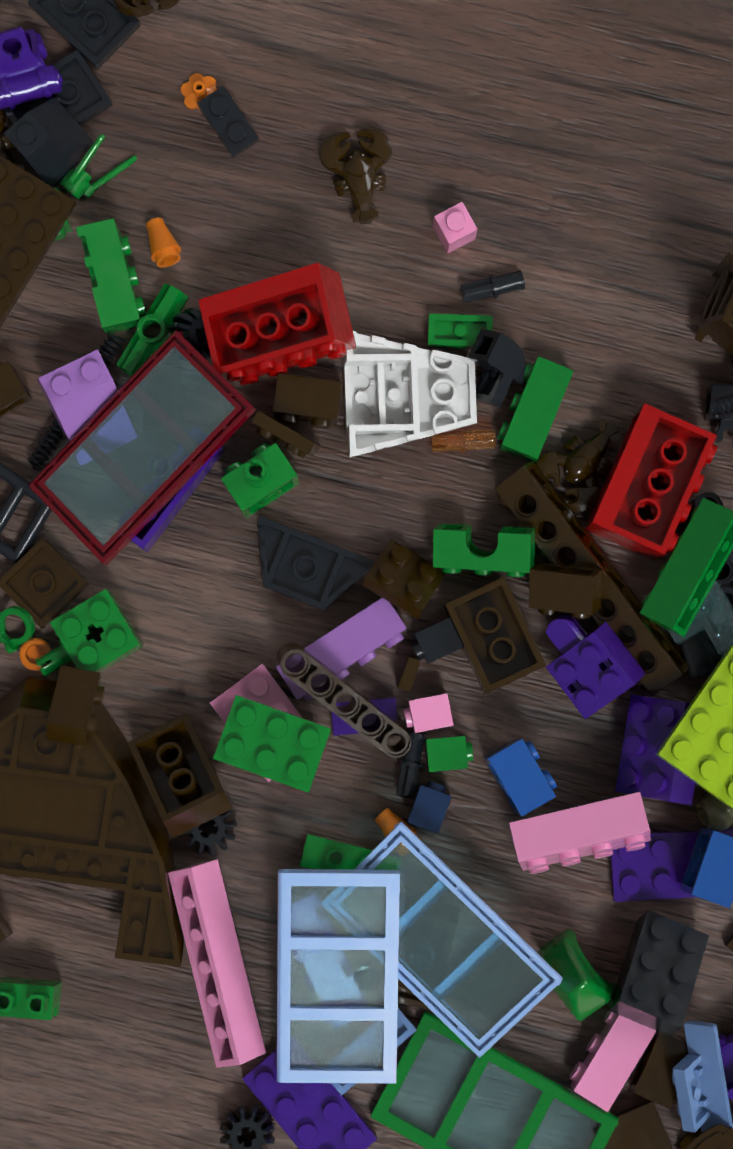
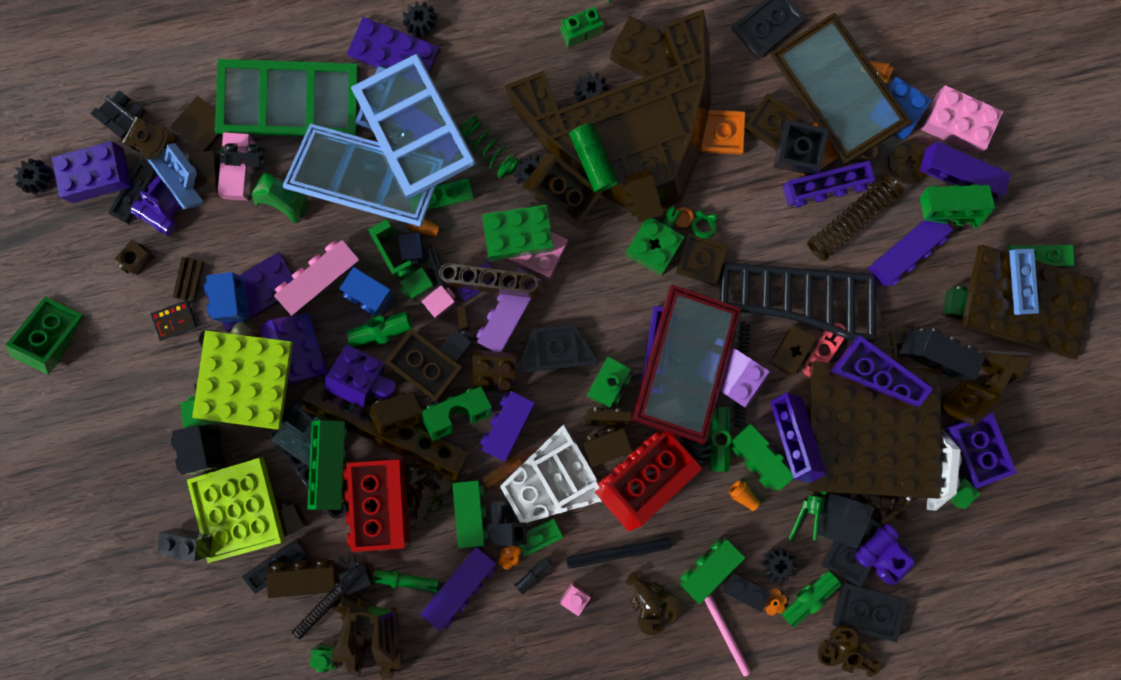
camera: 155 degrees right, 0 degrees up
bright pink brick [168,859,266,1068] -> none
black brick [608,910,709,1036] -> none
none -> black hinge [218,143,266,167]
none -> green piece [346,311,413,348]
none -> green panel [368,219,417,280]
none -> green pin [373,569,439,593]
none -> dark purple brick [420,546,497,632]
none -> green piece [459,116,519,178]
none -> dark purple brick [480,391,535,462]
none -> orange plant [498,546,521,570]
none -> black axle [566,537,672,569]
none -> green piece [569,123,619,193]
none -> black gear [574,72,609,102]
none -> green brick [679,537,745,605]
none -> bright pink bar [705,594,751,676]
none -> black gear [760,547,798,584]
none -> dark purple brick [770,392,827,483]
none -> green piece [780,570,841,628]

